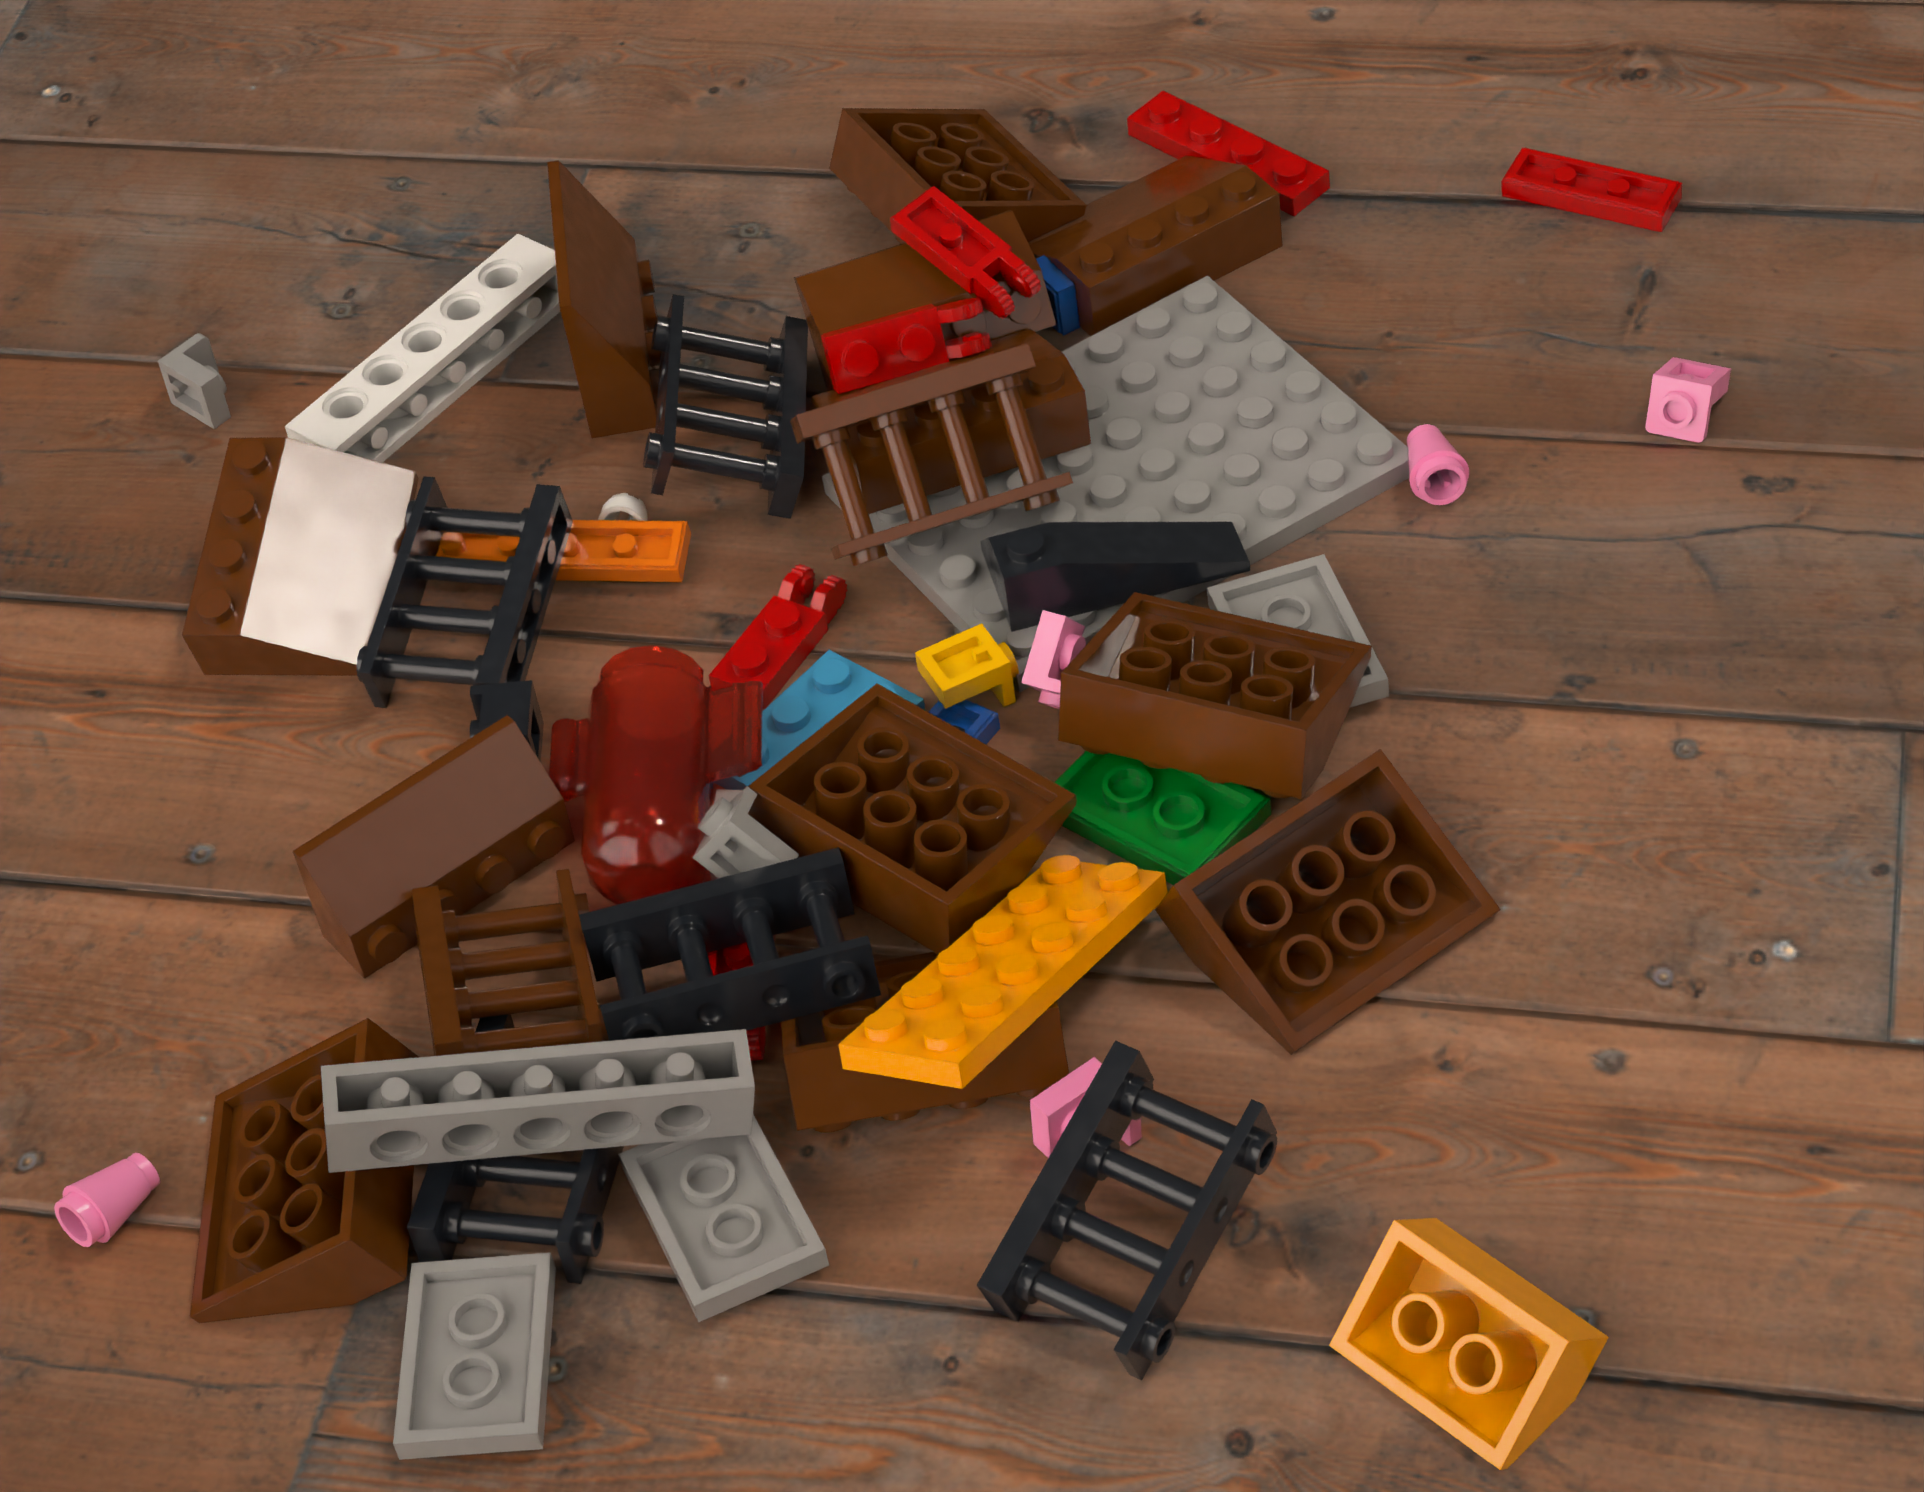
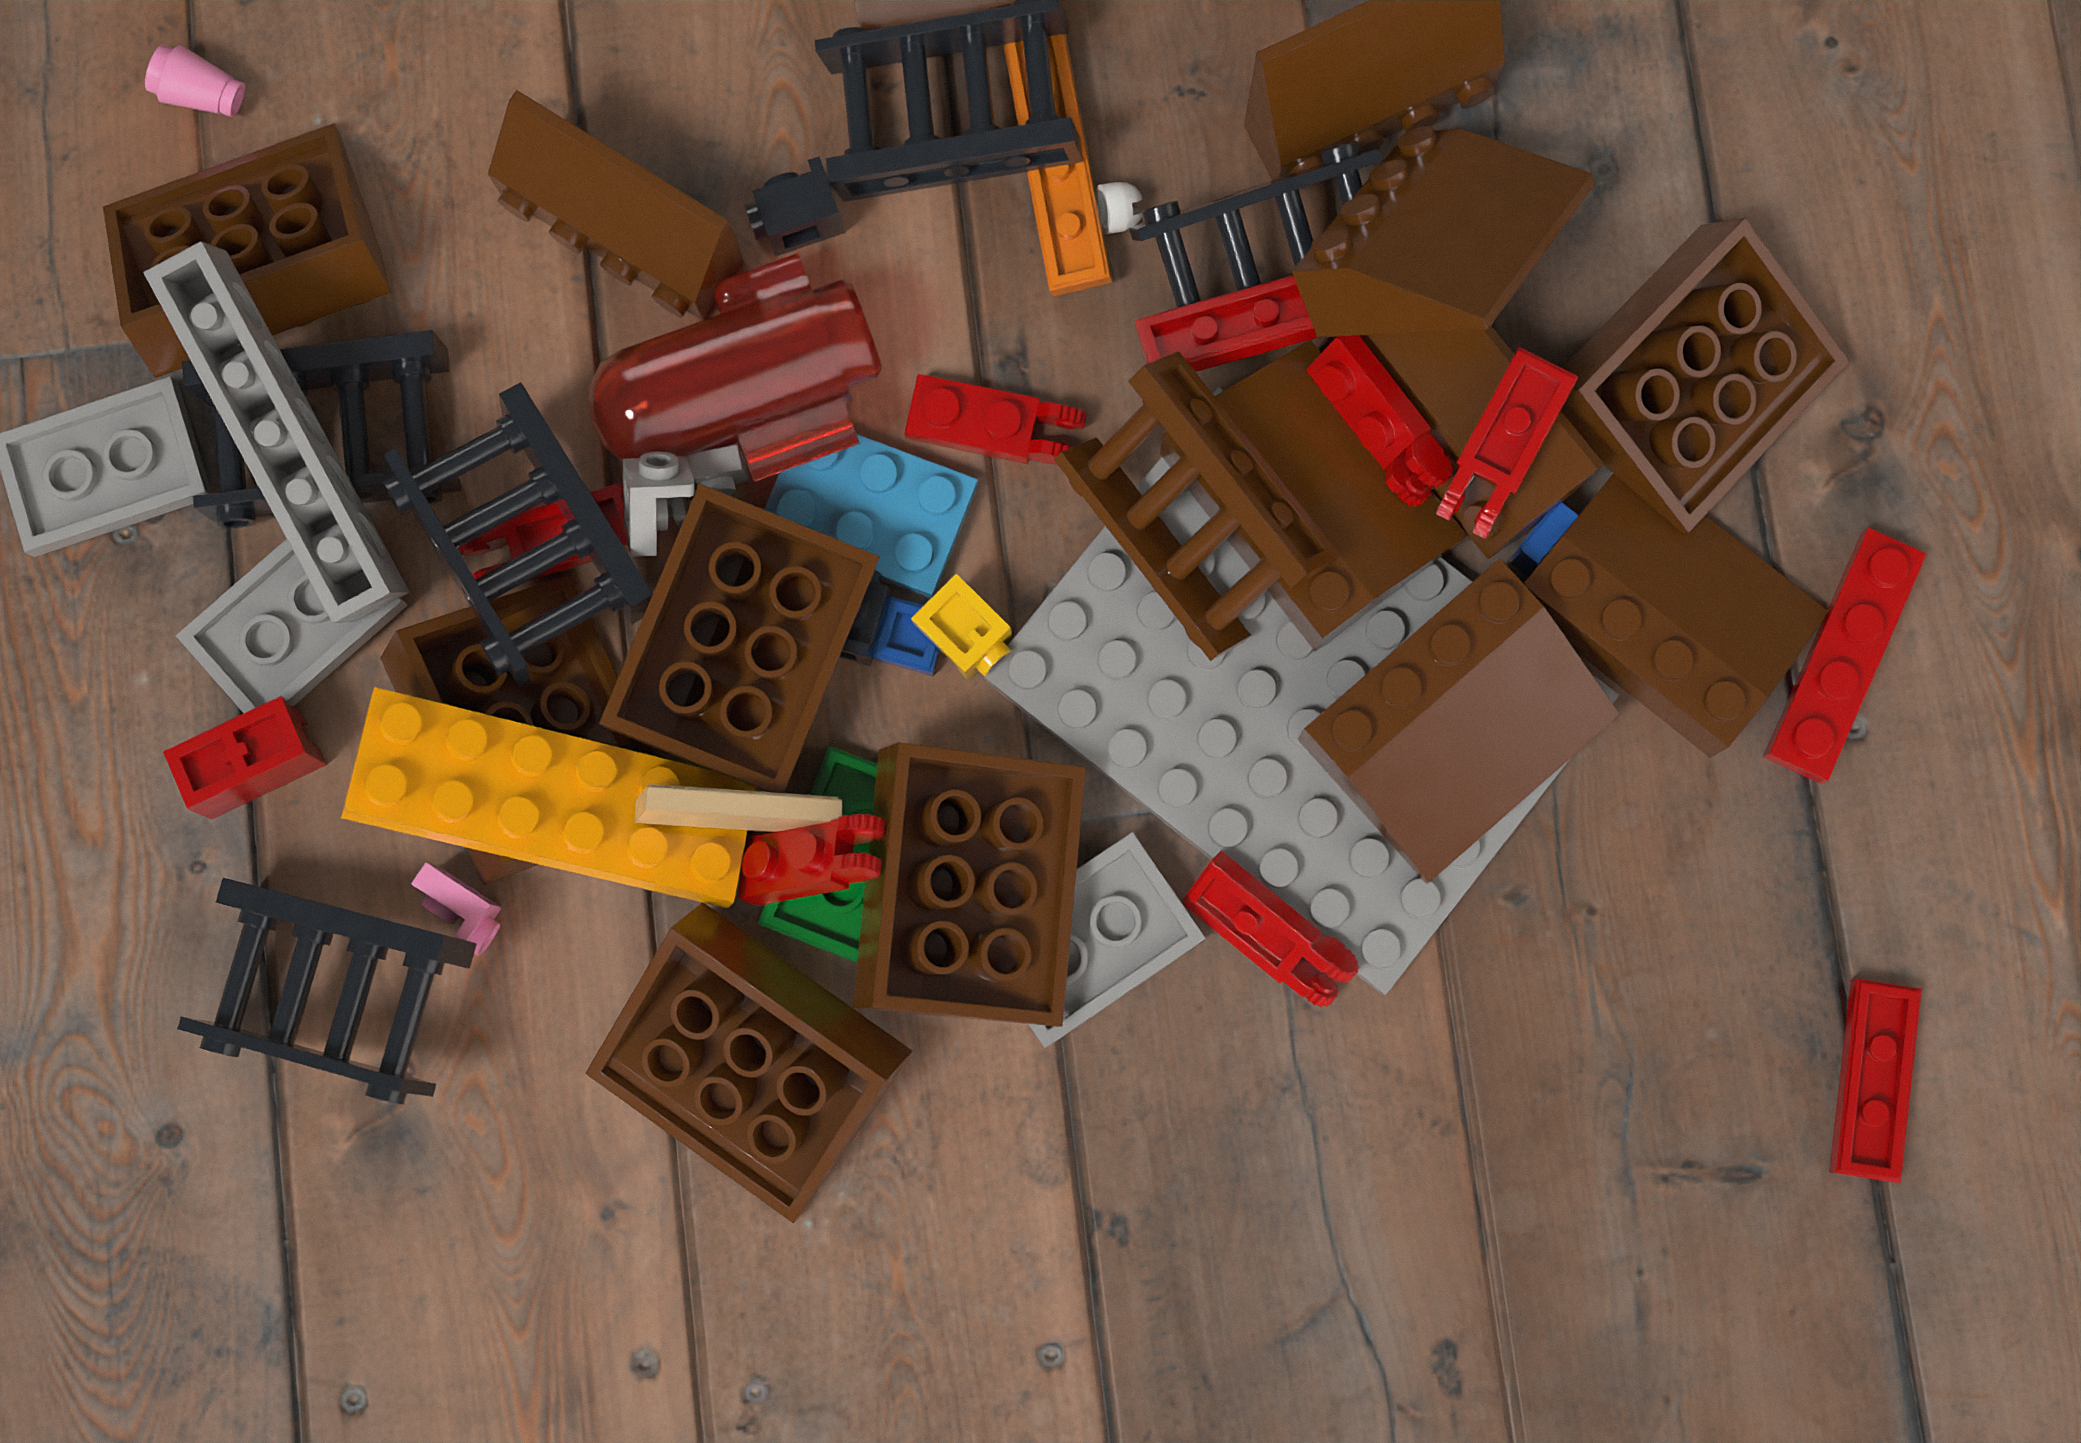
camera: 70 degrees right, 35 degrees up
reddish brown fence [412,869,609,1056] -> none
black wedge [980,522,1250,632] -> none
bright pink bracket [1021,610,1086,709] -> none
light orange slope [1329,1218,1609,1470] -> none
bright pink cone [1407,424,1469,505] -> none
bright pink bracket [1645,357,1731,443] -> none
none -> red hinge [163,696,327,820]
none -> tan tile [635,784,842,832]
none -> red hinge [738,813,886,906]
none -> red tile [1135,275,1319,372]
none -> red hinge [1181,850,1360,1008]
none -> reddish brown slope [1292,126,1595,337]
none -> reddish brown slope [1298,559,1620,884]

